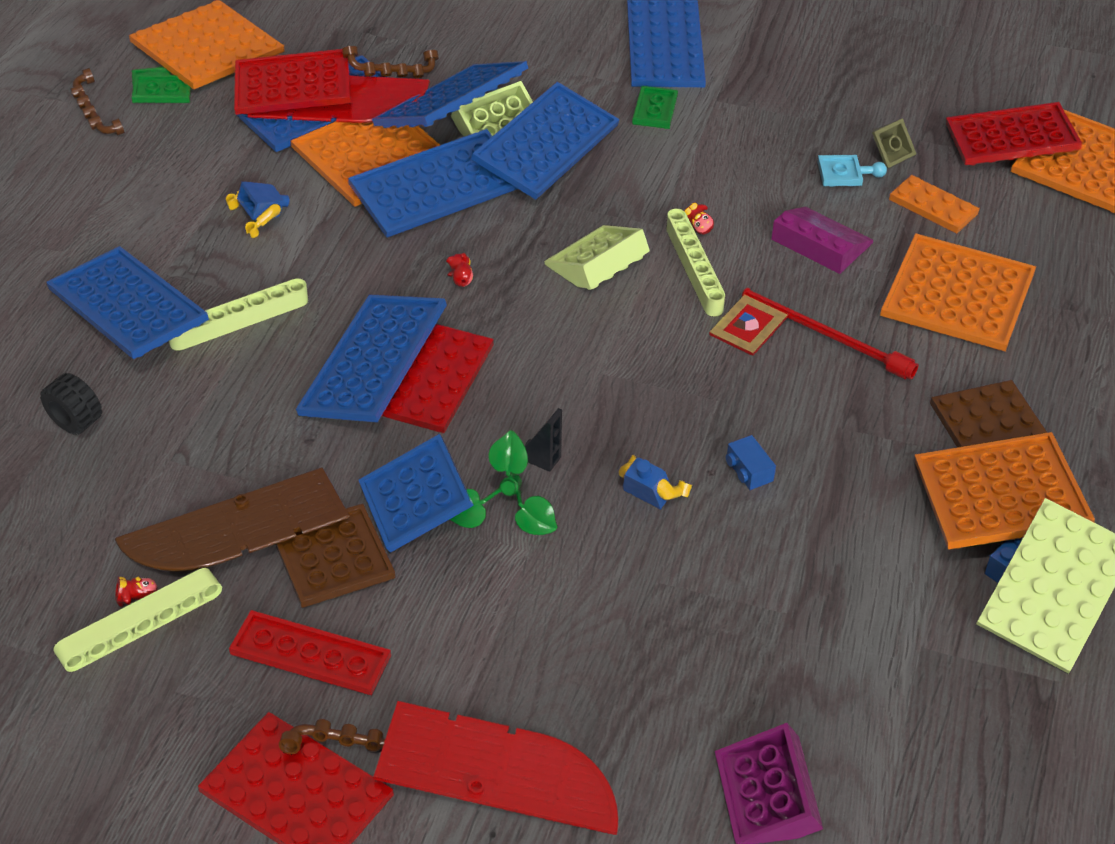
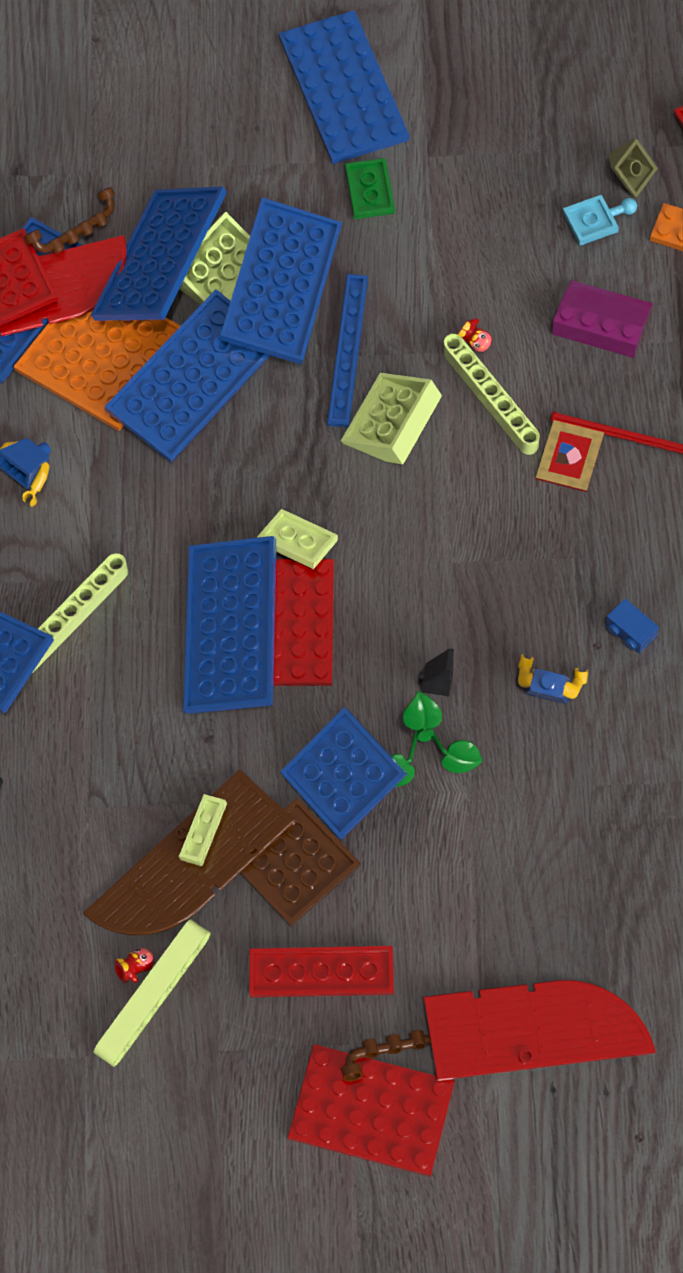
camera: 15 degrees left, 20 degrees up
red animal [446,253,473,287] -> none
none -> yellowish green plate [179,794,227,866]
none -> yellowish green plate [257,509,338,569]
none -> blue tile [327,274,368,428]

